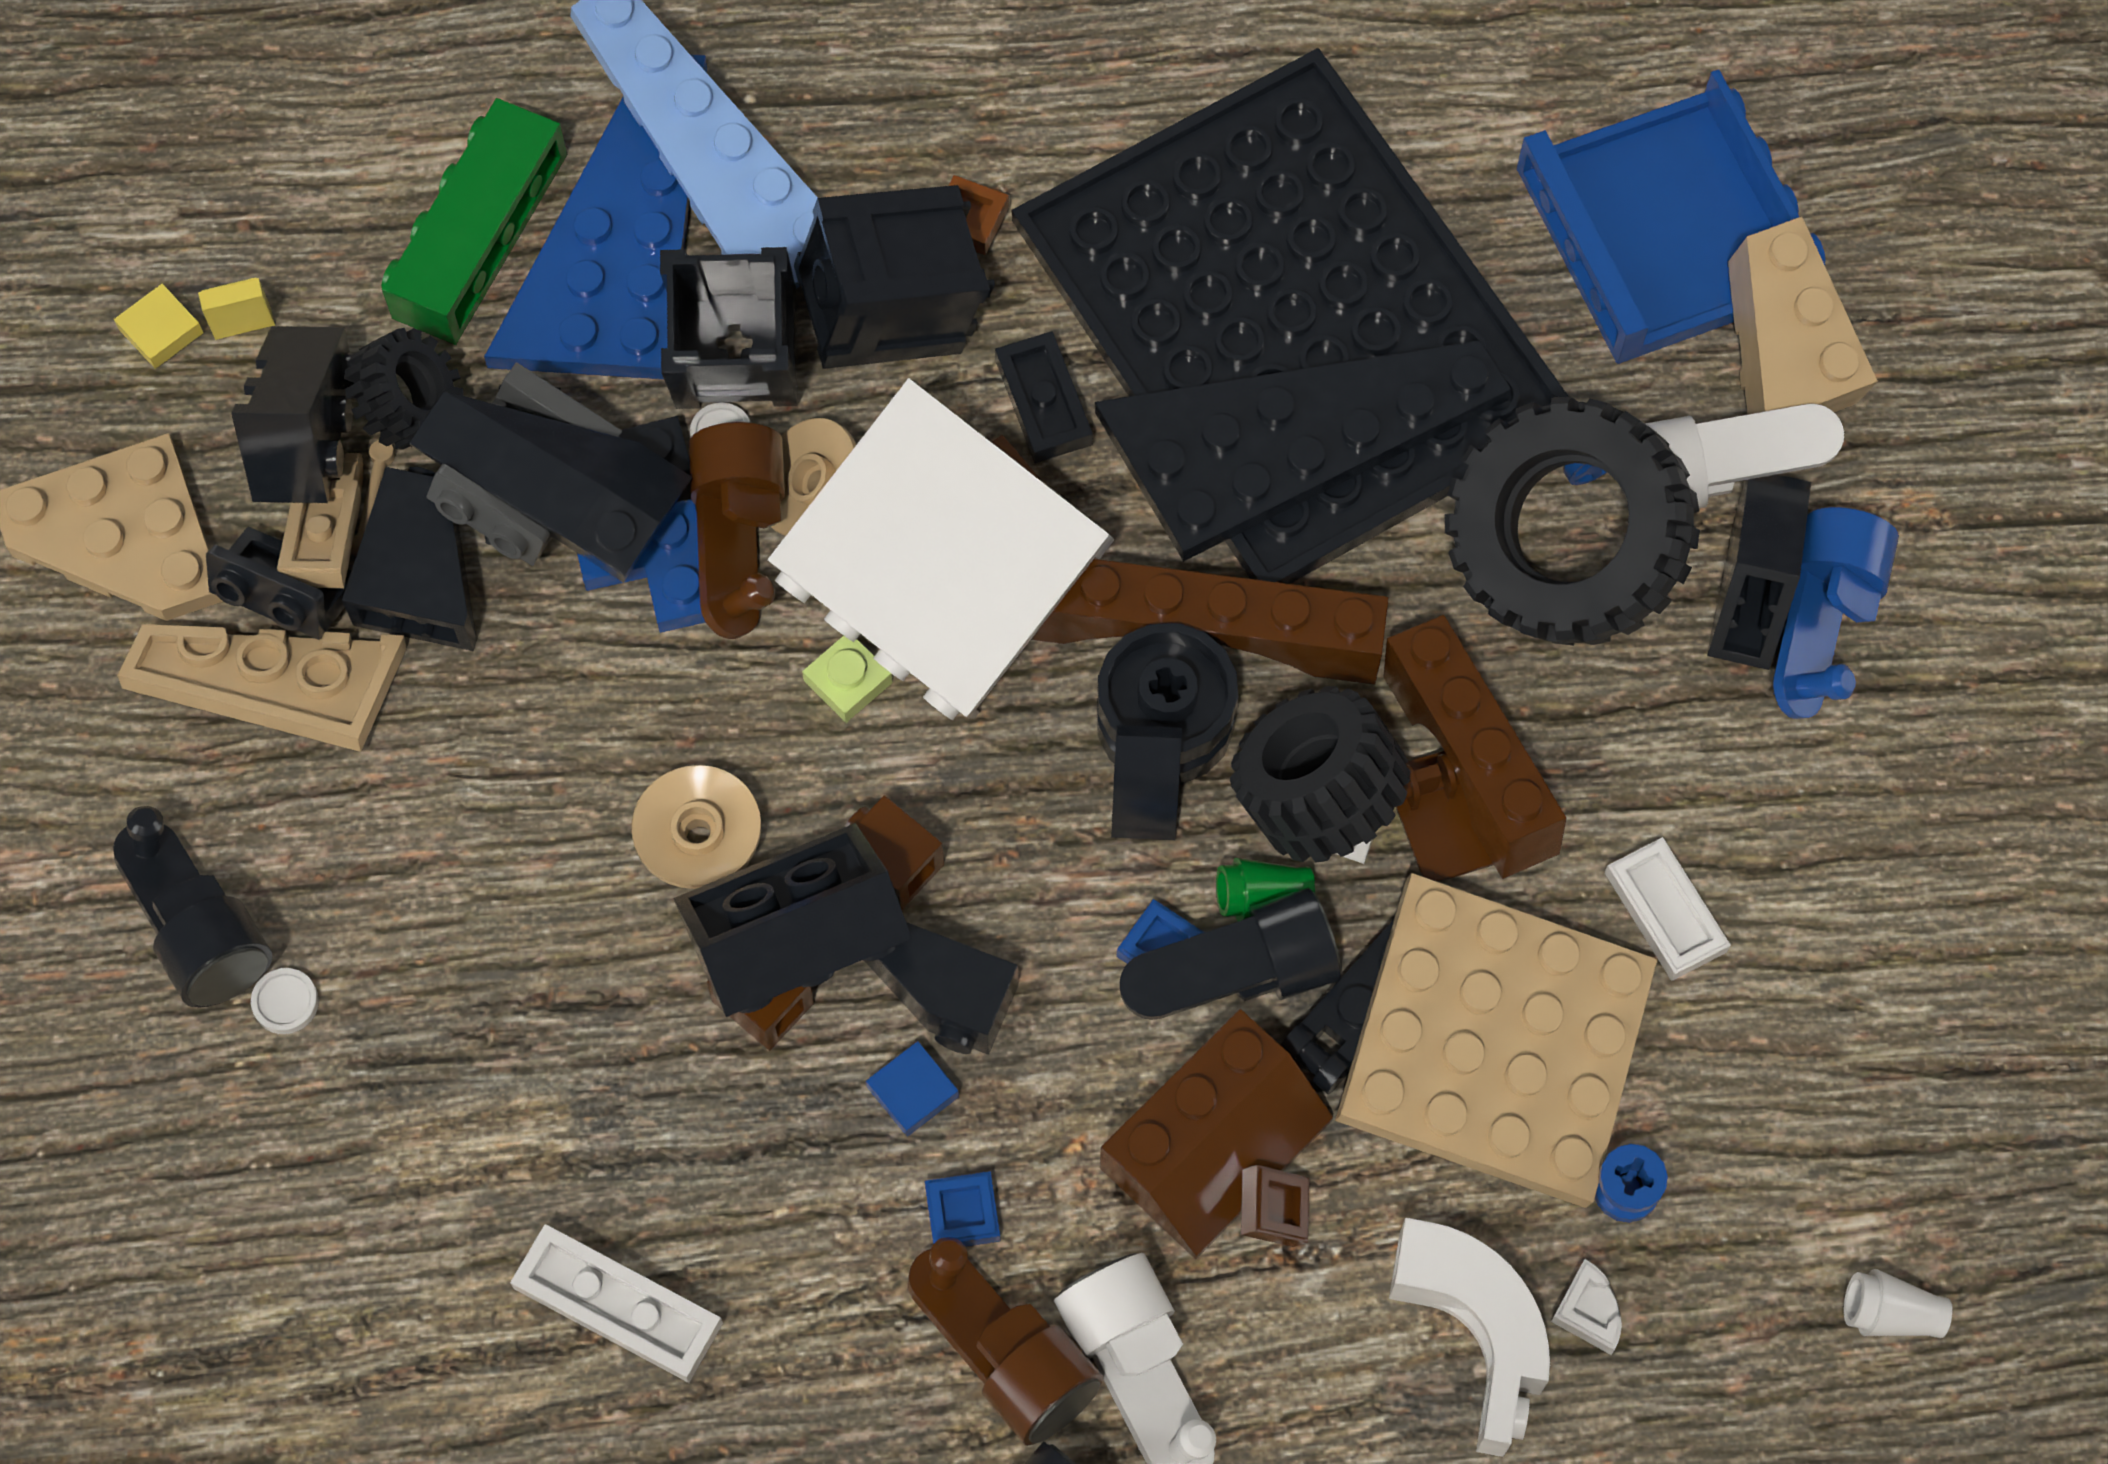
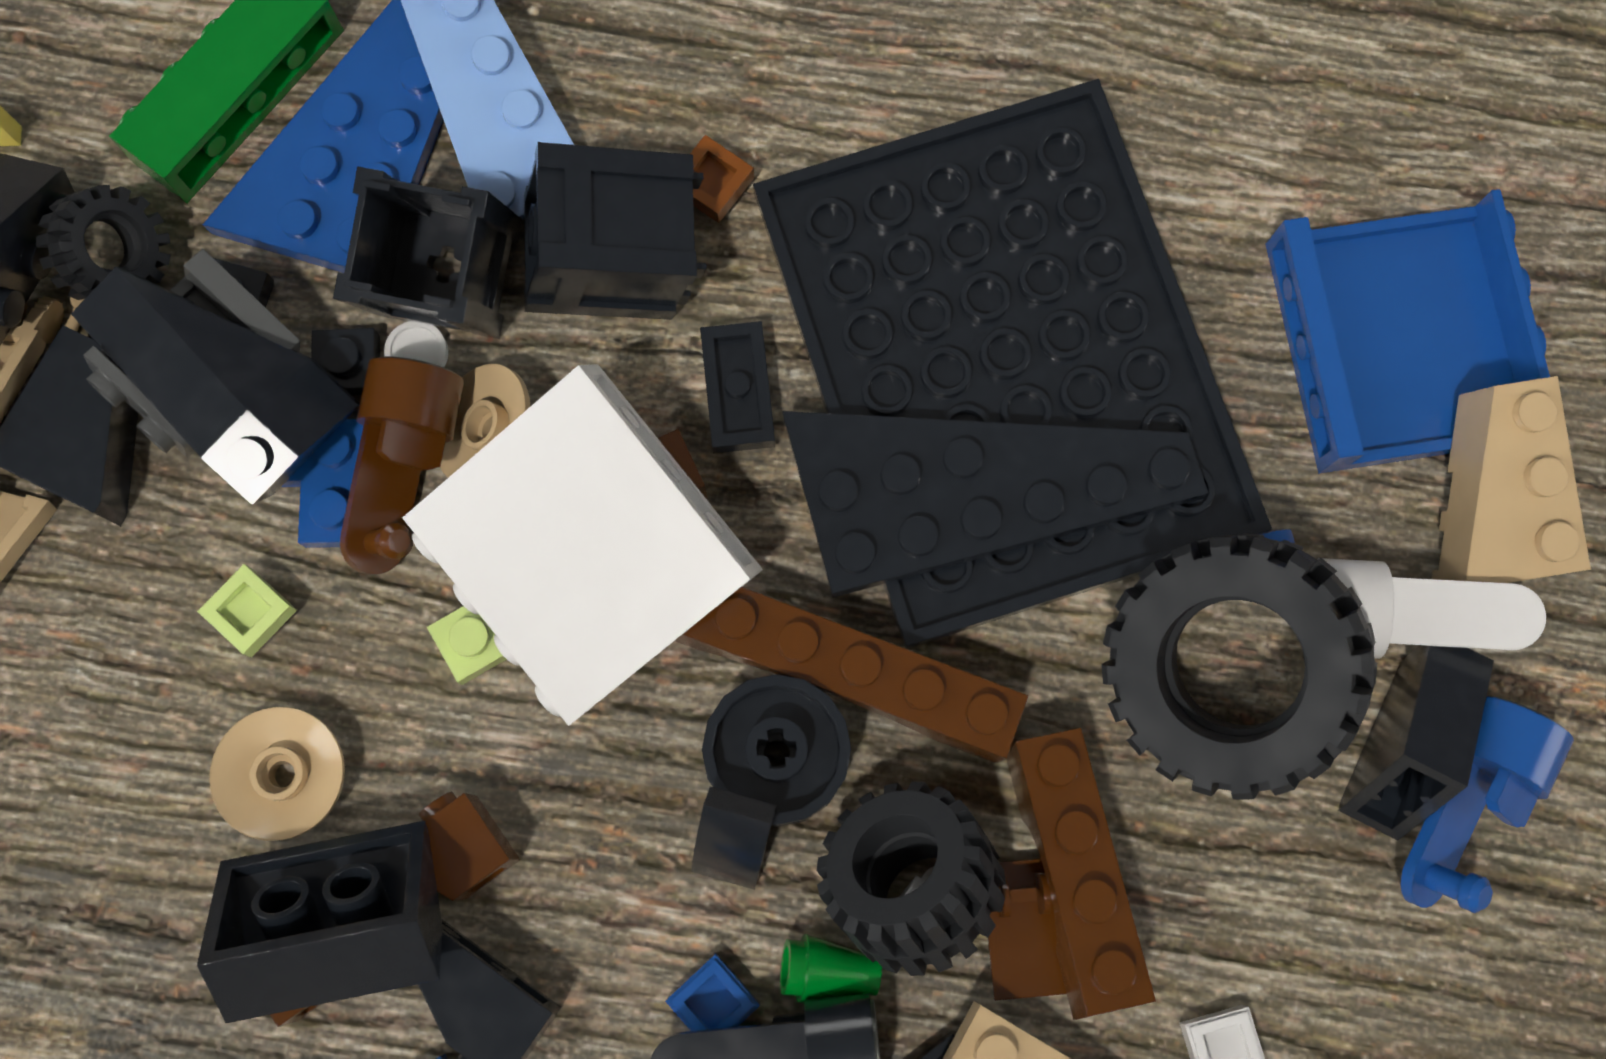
camera: 10 degrees right, 10 degrees up
none -> yellowish green plate [197,564,297,658]

